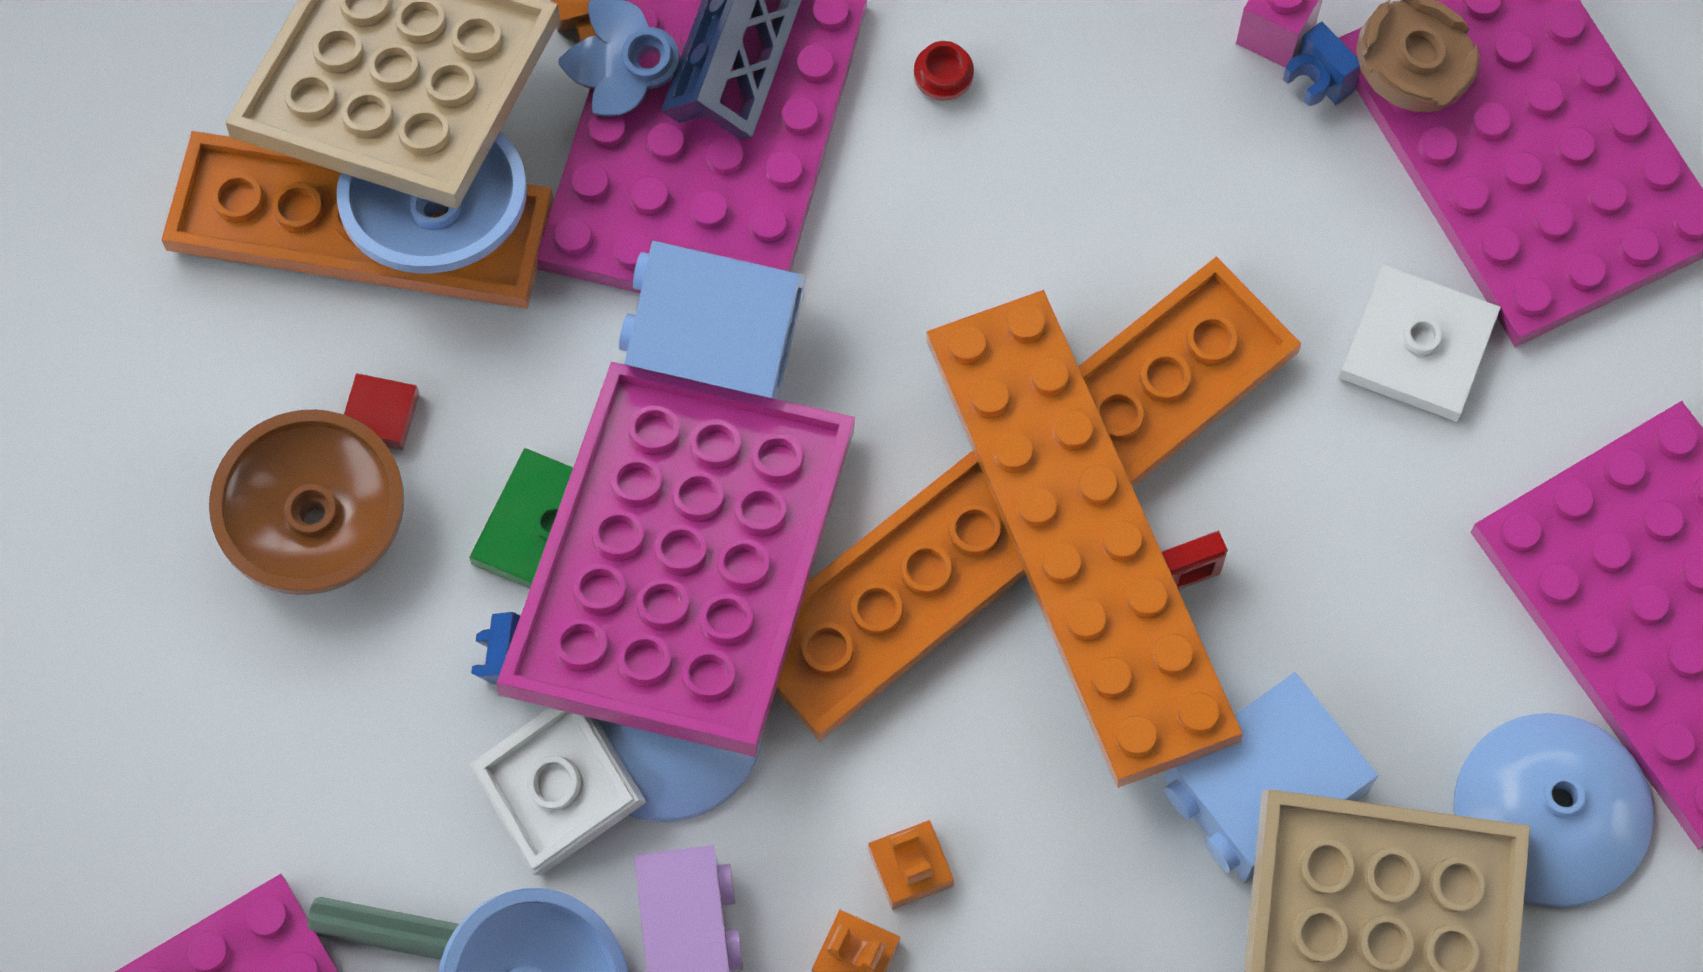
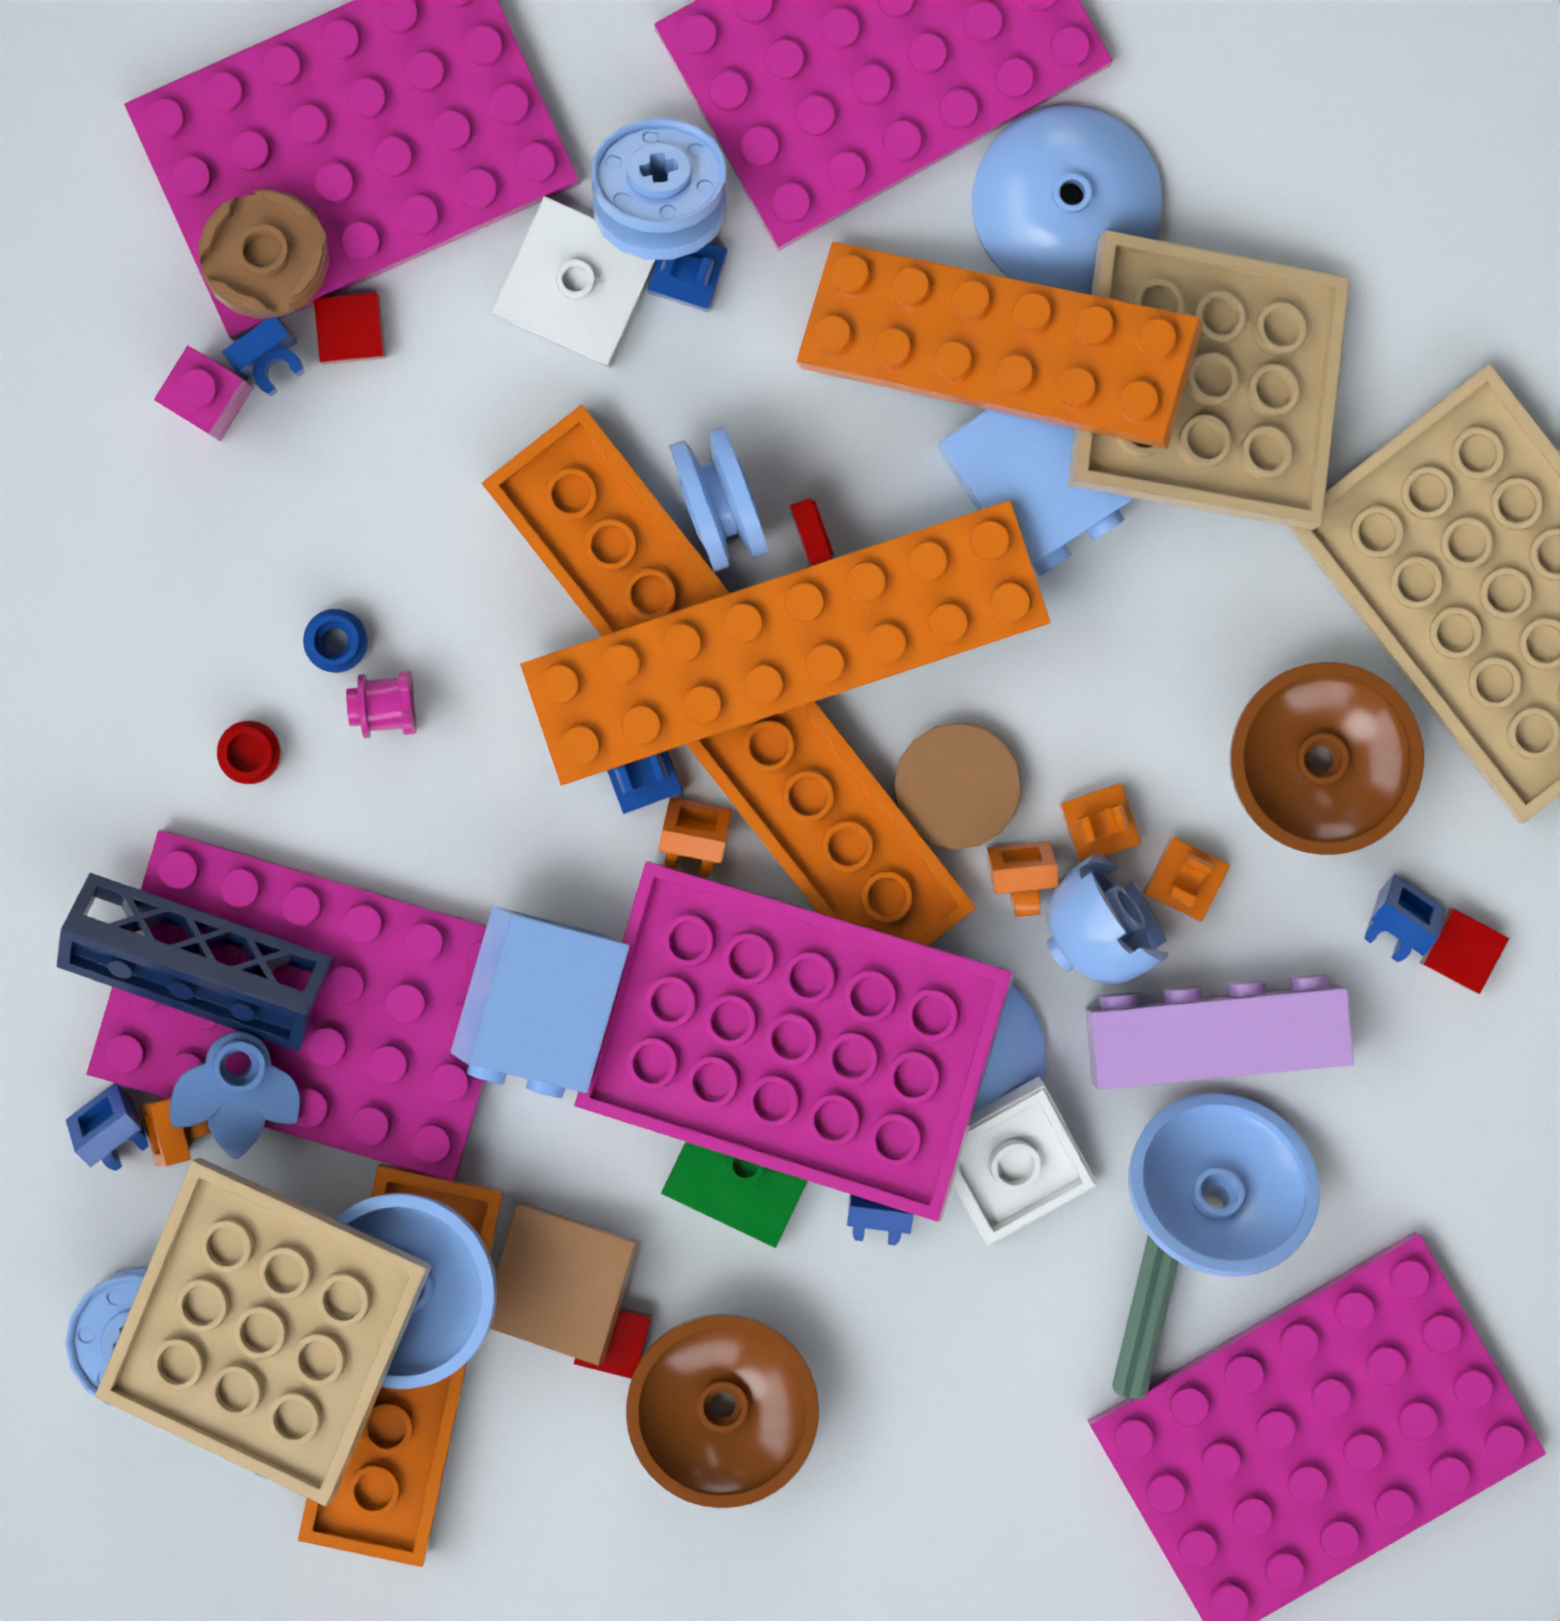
camera: 85 degrees left, 20 degrees up
none -> blue plate [303,609,368,673]
none -> red tile [314,292,386,365]
none -> dark pink brick [346,671,417,738]
none -> medium nougat tile [490,1202,640,1366]
none -> light blue wheel [592,118,726,260]
none -> blue tile [607,750,683,814]
none -> blue tile [647,243,728,312]
none -> orange tile [658,797,732,878]
none -> light blue wheel [669,426,769,572]
none -> orange plate [796,241,1203,449]
none -> medium nougat tile [893,723,1021,850]
none -> orange tile [987,841,1059,917]
none -> light blue cylinder [1047,853,1168,985]

